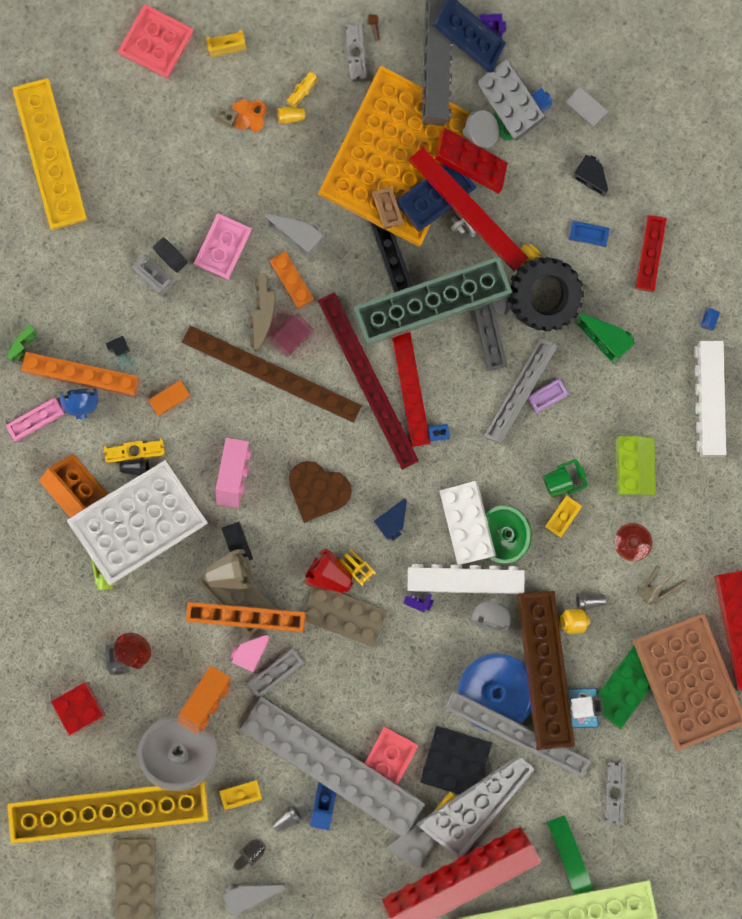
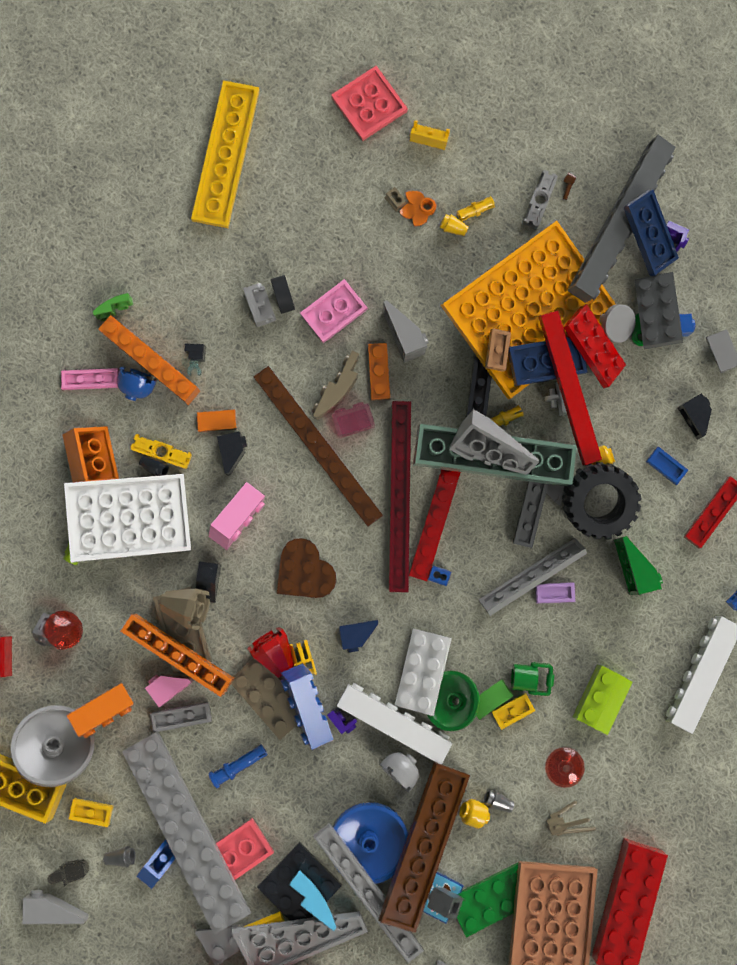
camera: 25 degrees right, 0 degrees up
none -> blue pin [208,744,268,789]
none -> black slope [217,431,248,476]
none -> wedge [280,663,334,750]
none -> medium azure slope [289,870,336,931]
none -> light grey wedge [449,409,539,475]
none -> bright green slope [476,679,514,720]
none -> yellow pin [490,405,524,427]

